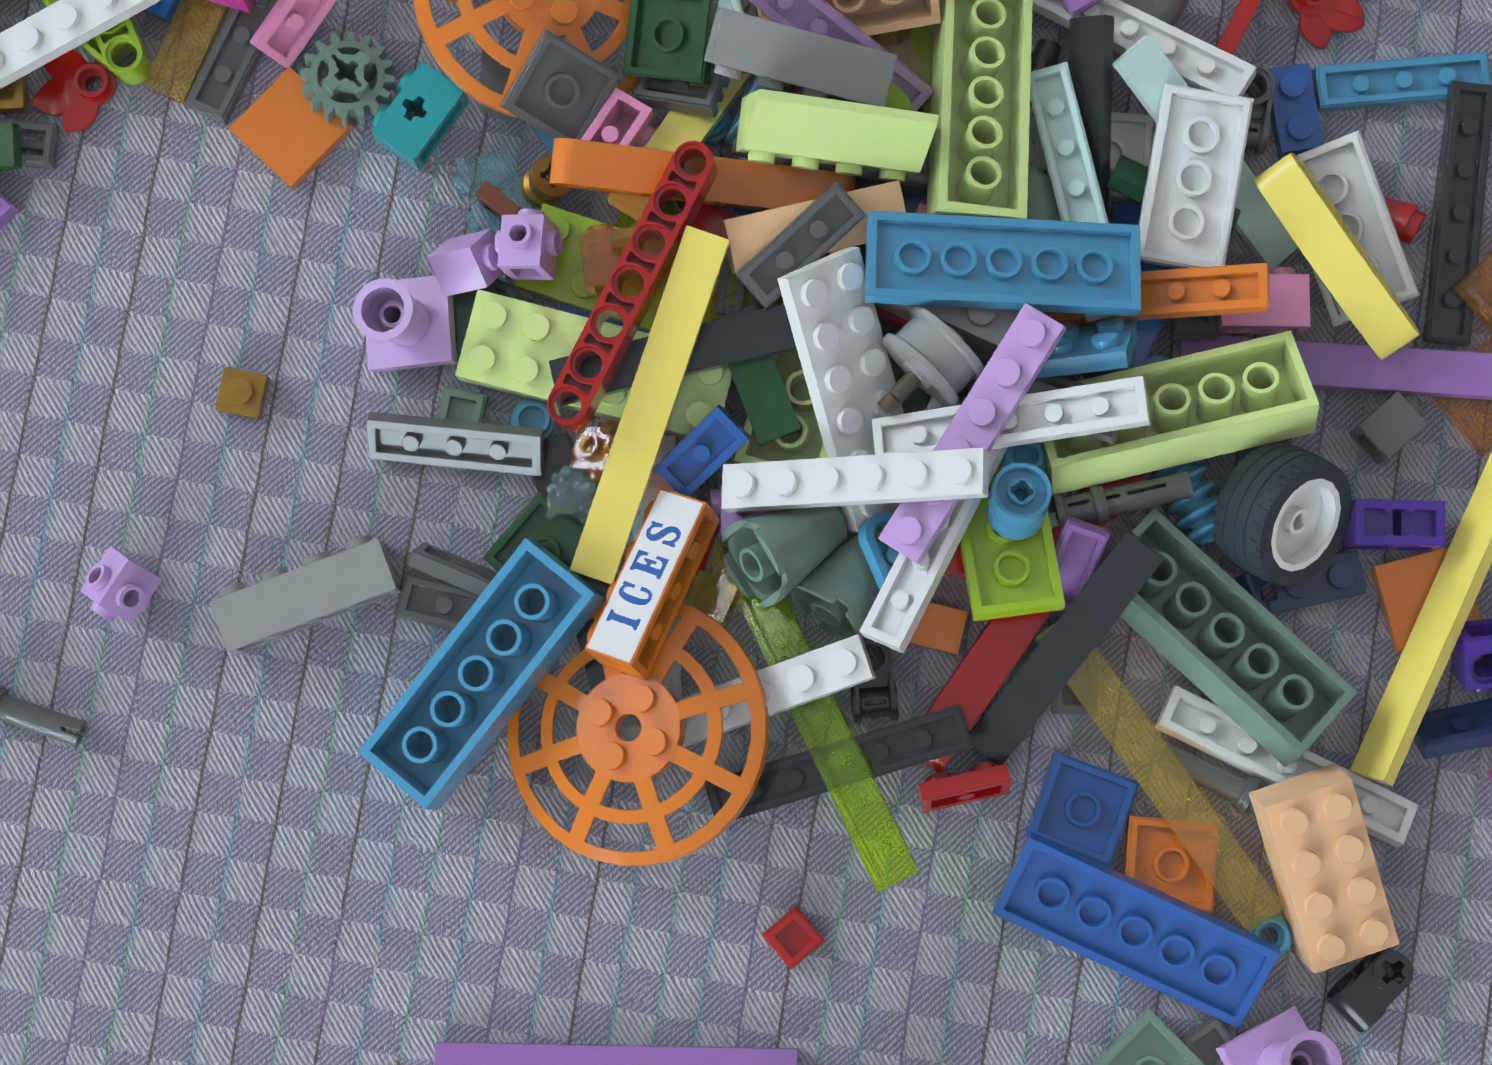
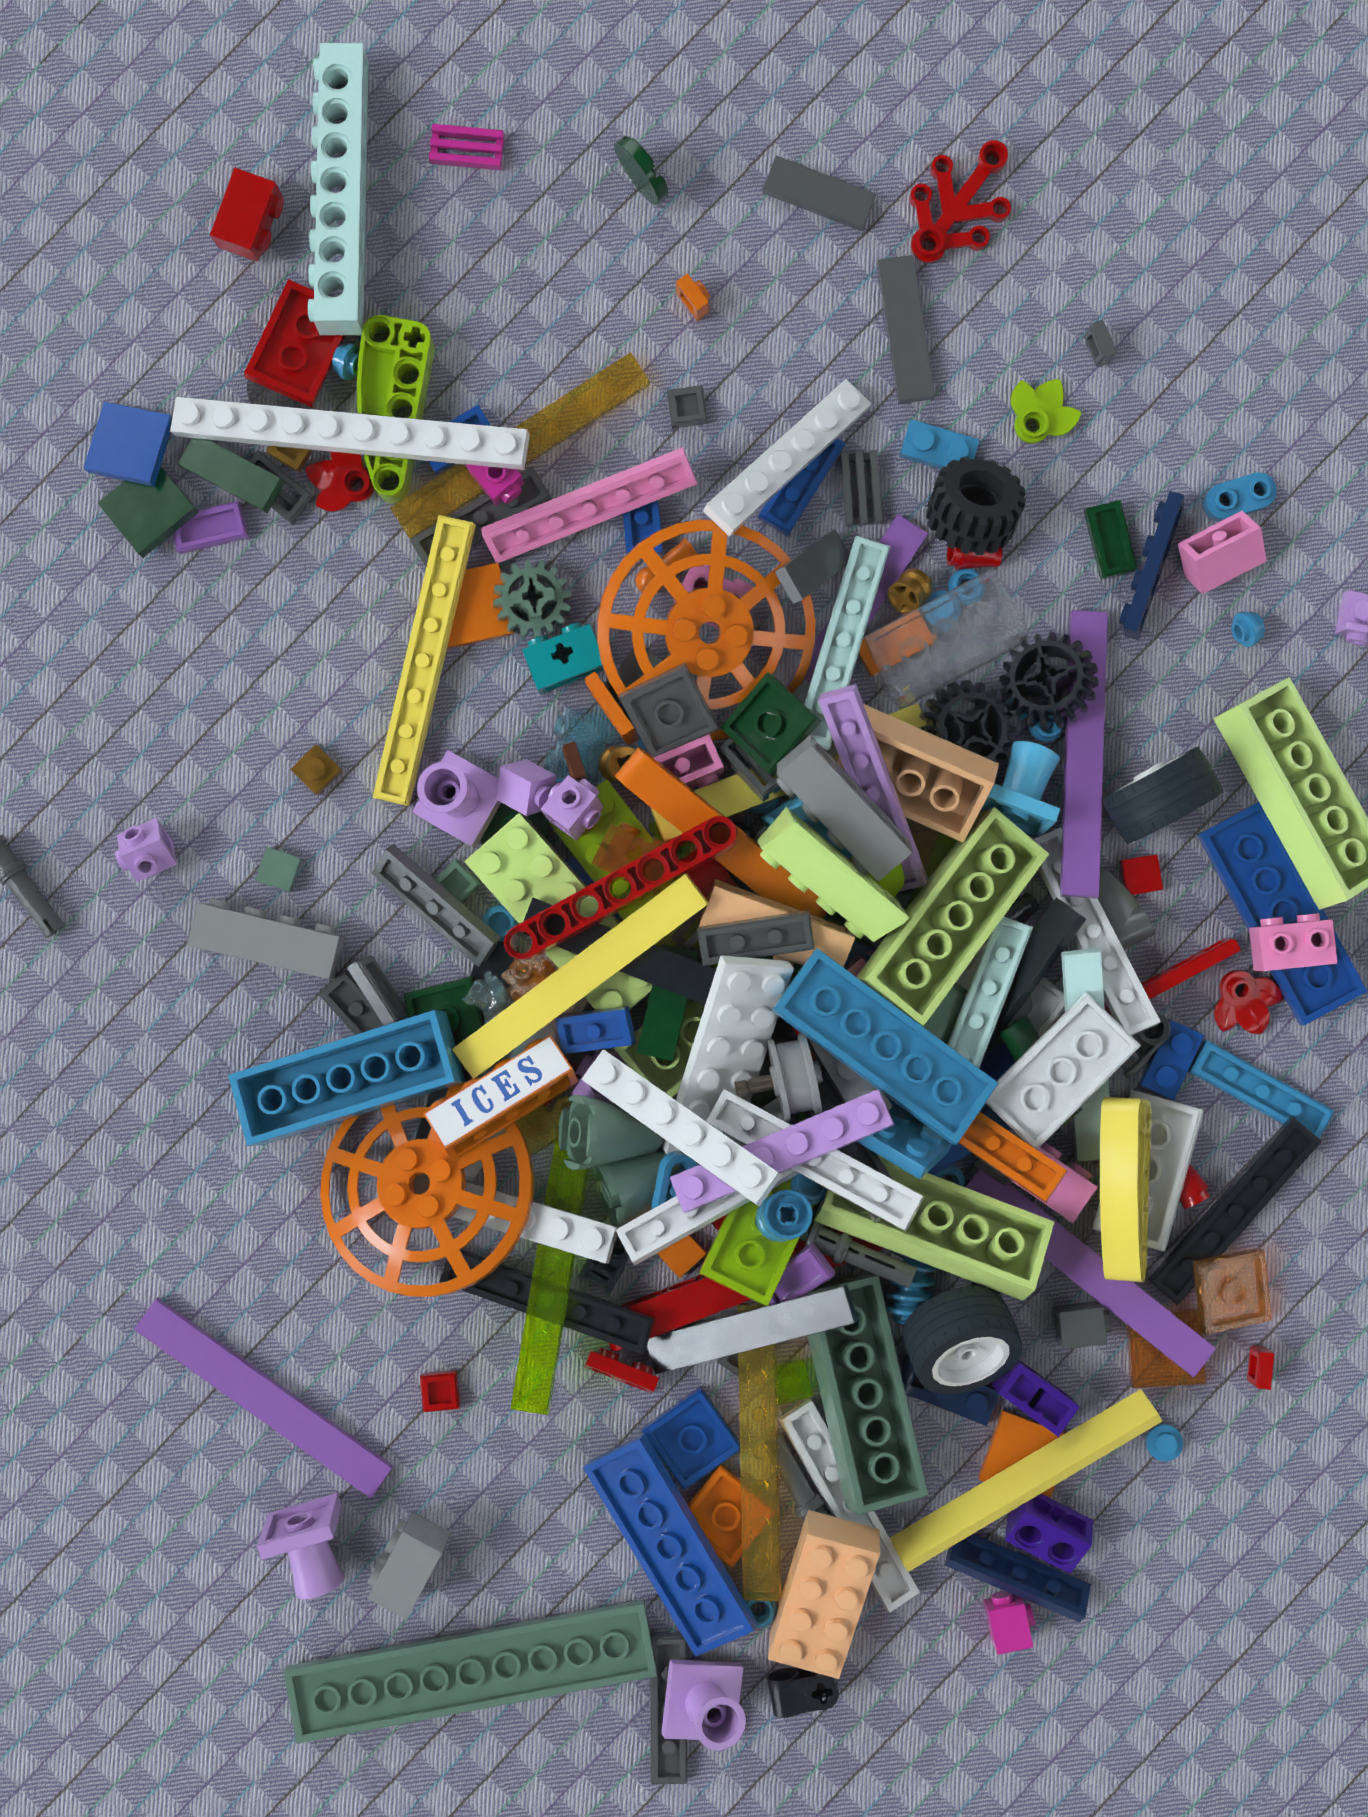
camera: 35 degrees right, 5 degrees up
none -> sand green tile [255,847,303,892]
none -> light yellow tile [372,515,476,806]
none -> orange tile [584,672,640,746]
none -> clear neon green tile [769,1358,813,1405]

